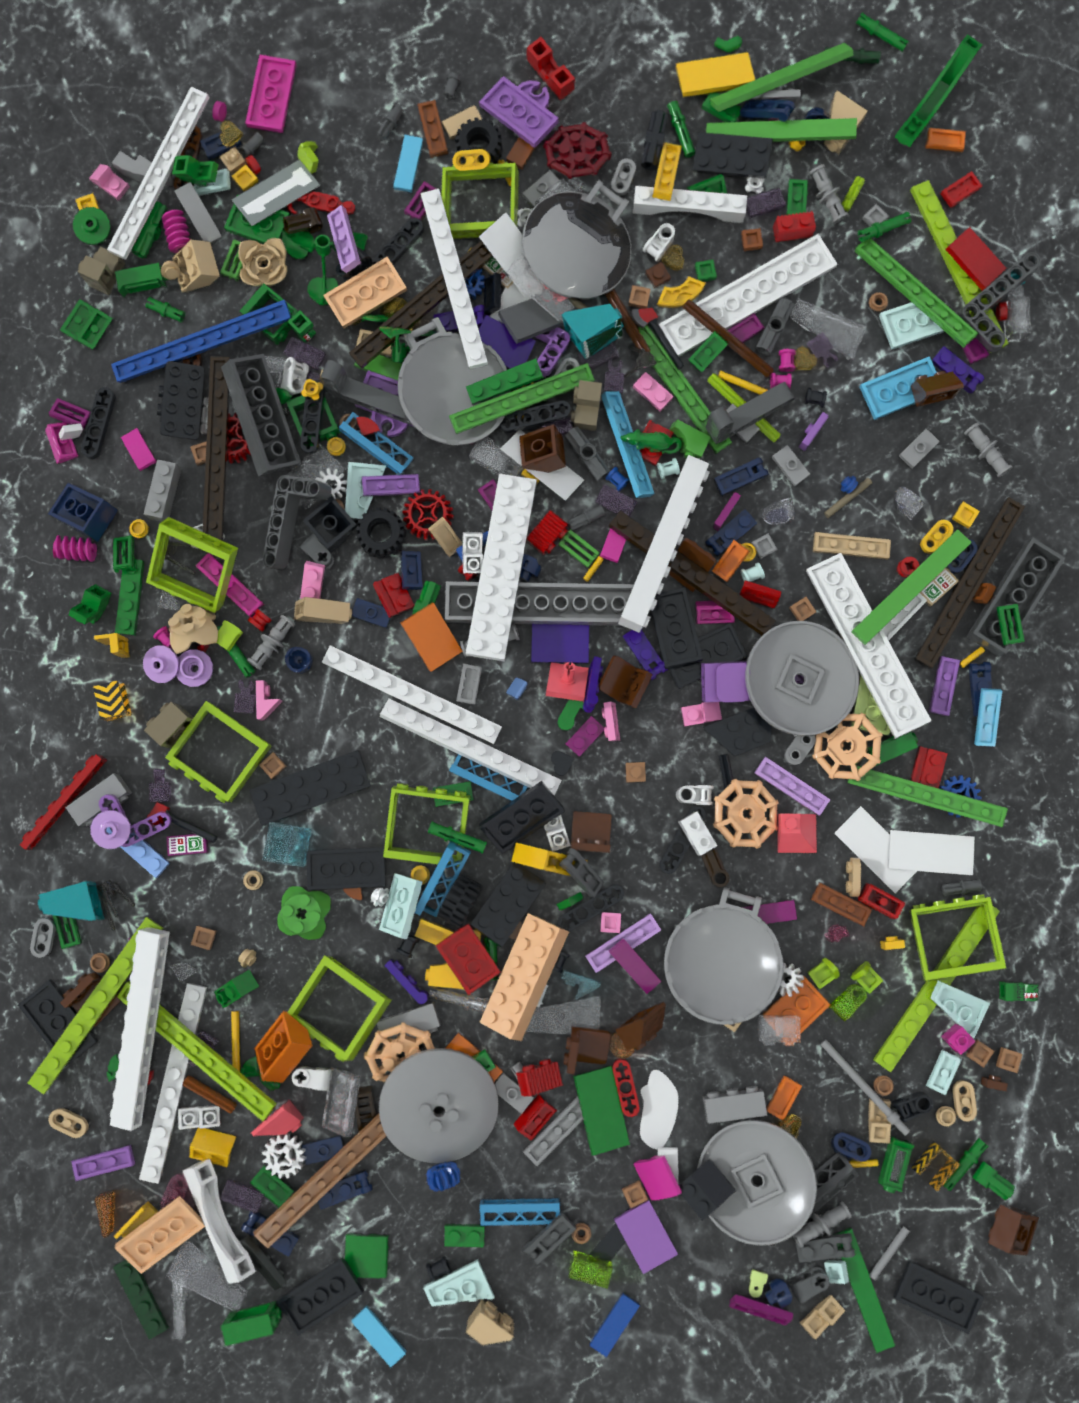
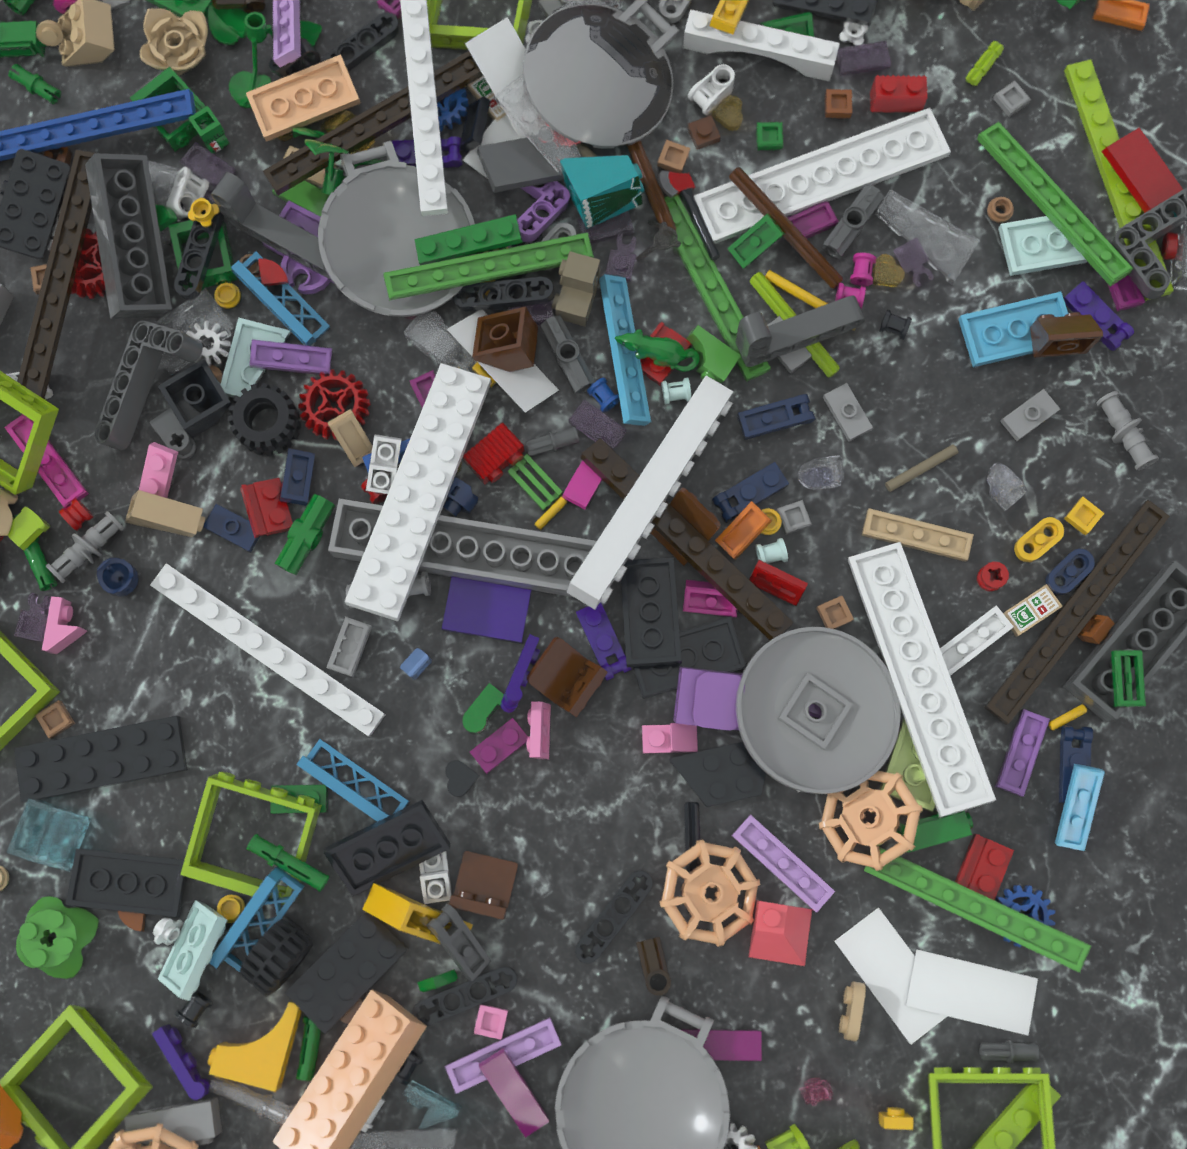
camera: 10 degrees right, 5 degrees down
bright green tile [220,239,243,281] -> none
white plate [380,699,562,796] -> none
orange tile [400,603,463,672] -> none
yellow panel [415,918,455,945] -> none
red tile [435,923,501,995] -> none
dark purple tile [479,315,536,369] -> none
coral tile [546,662,589,702] -> none
medium nougat plate [625,762,646,782] -> none
bright pink plate [633,372,673,412] -> none
yellow tile [657,276,706,308] -> none
white piece [676,785,714,805] -> none
white brick [678,812,717,856] -> none
magenta tile [713,492,741,531] -> none
light grey plate [784,735,816,765] -> none
green plate [786,179,808,216] -> none
medium lavender plate [799,412,828,451] -> none
light grey piece [809,164,849,223] -> none
dark orange tile [811,883,872,927] -> none
blue plate [841,476,858,494] -> none
bright green tile [851,529,972,645] -> none
green pin [857,212,912,242] -> none
red brick [858,883,905,919] -> none
red plate [940,171,983,208] -> none

